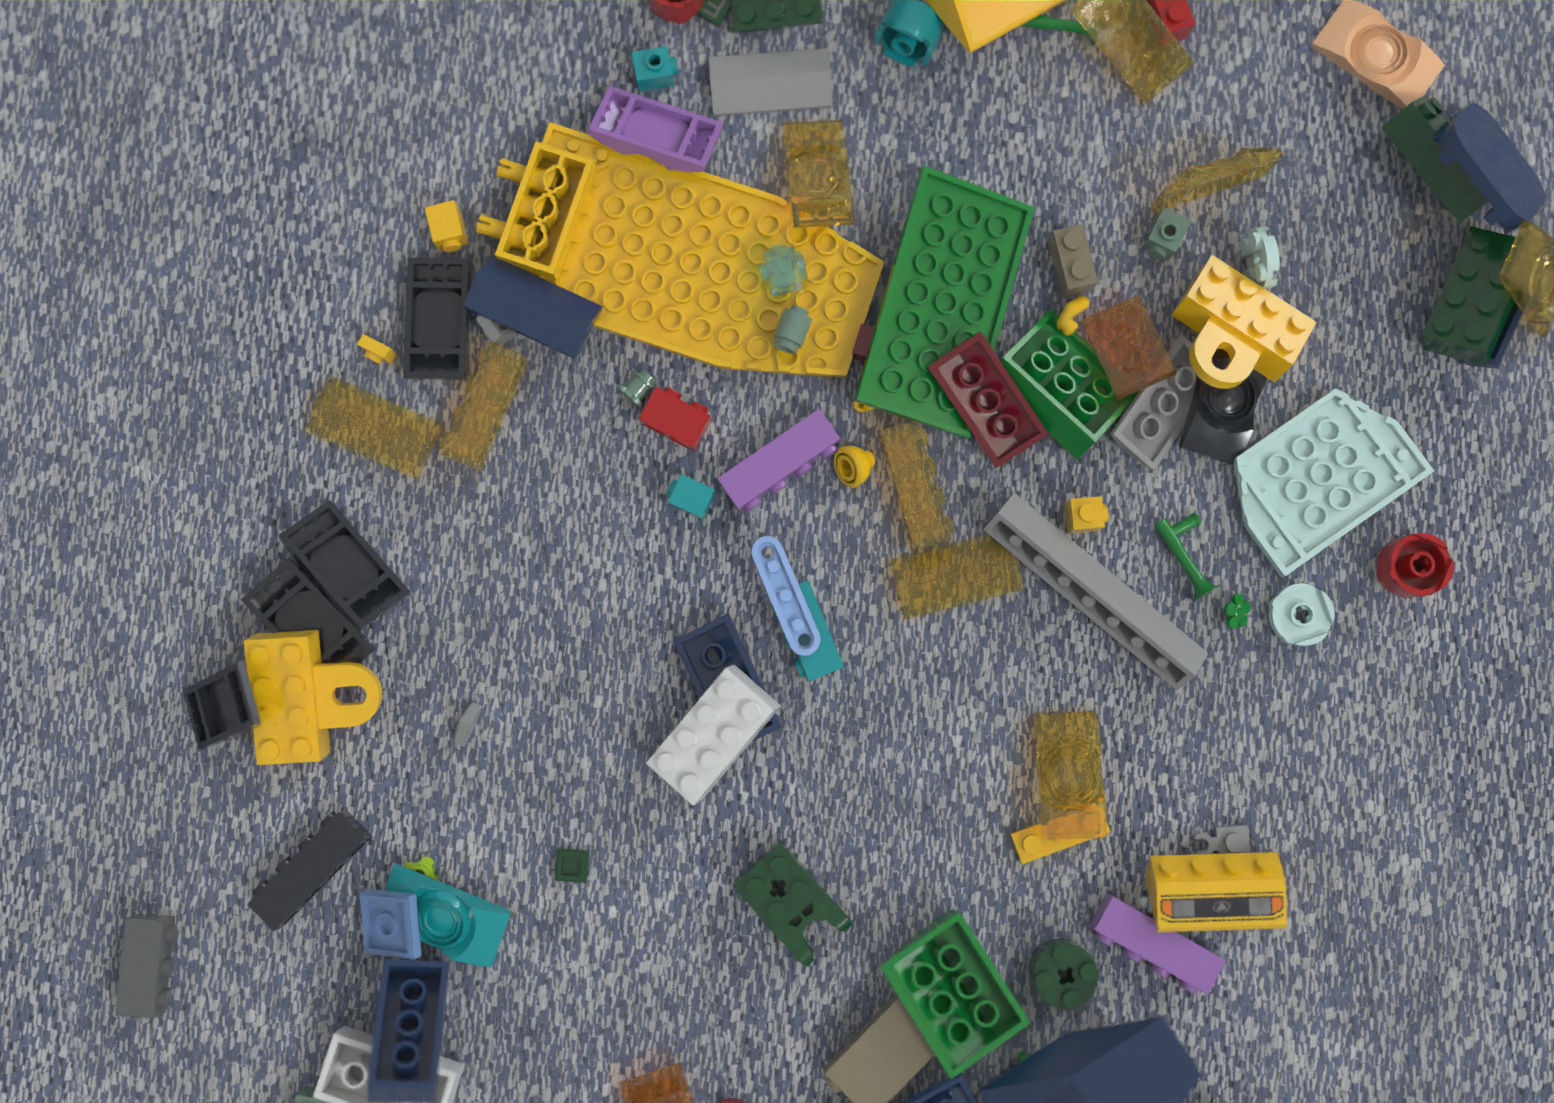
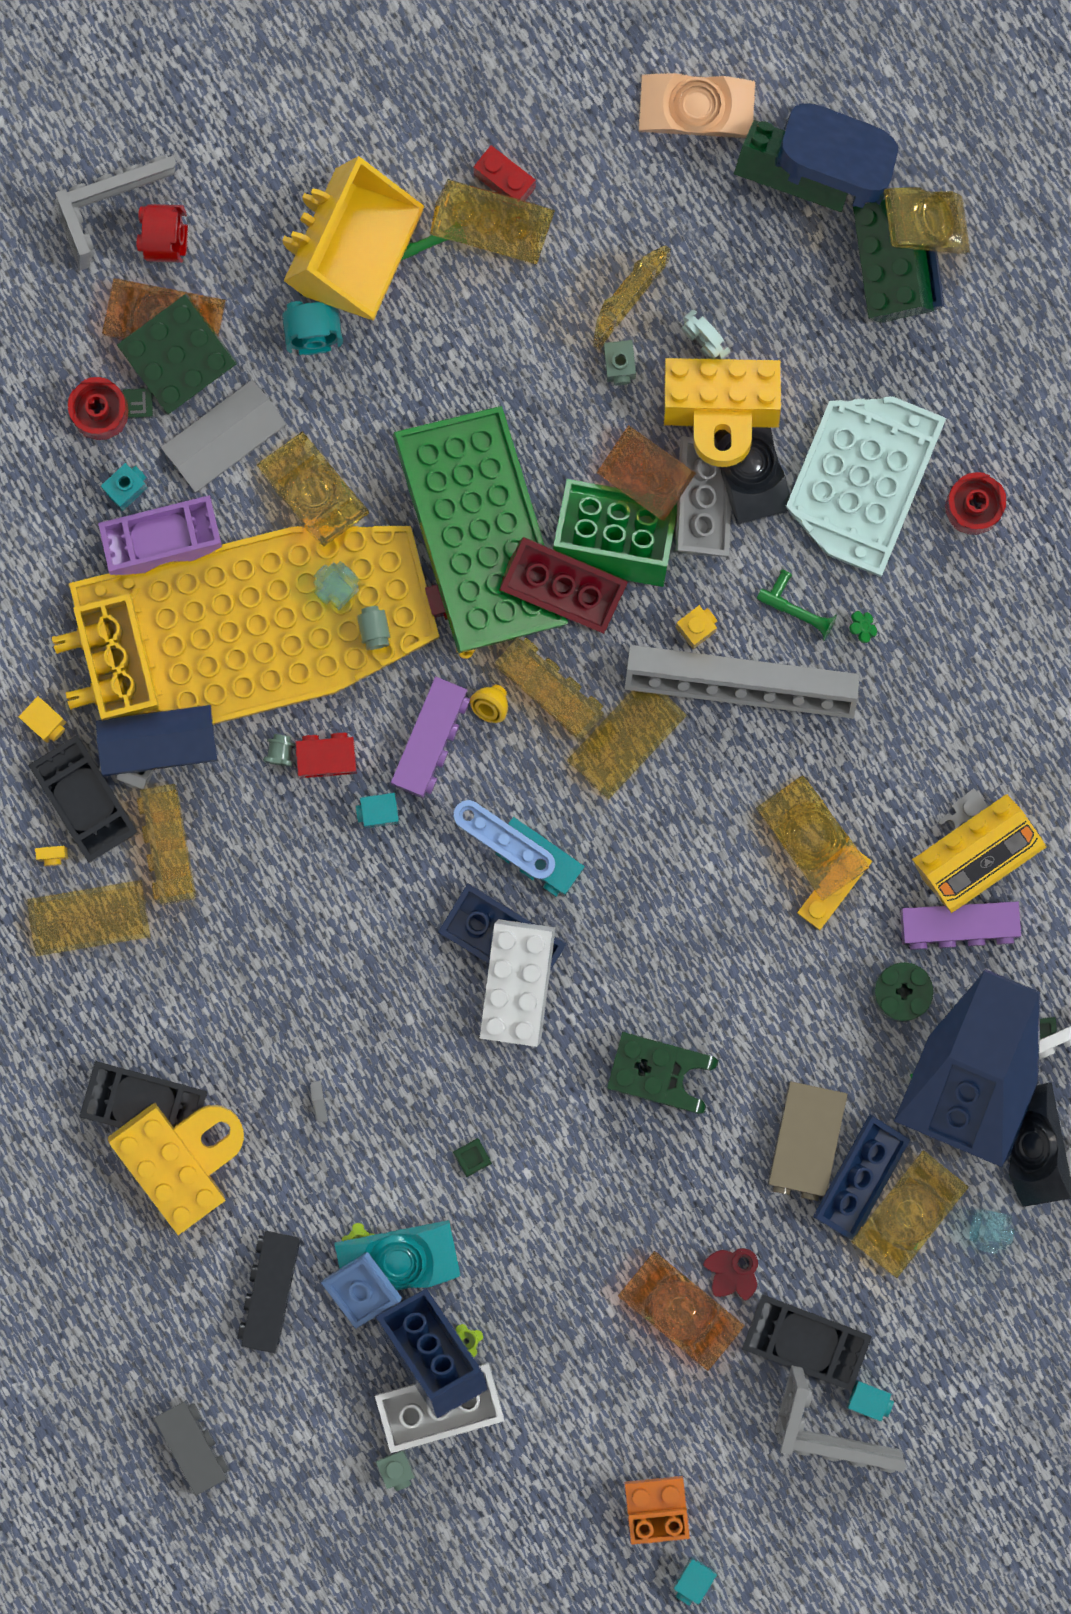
camera: 35 degrees left, 0 degrees up
black slope [183,661,261,750] -> none
black slope [279,500,410,631] -> none
green slope [879,909,1030,1079] -> none
dark tan brick [1047,224,1098,299] -> none
yellow arm [1056,295,1089,336] -> none
light aqua plate [1268,583,1335,646] -> none
none -> lime plate [455,1324,483,1357]

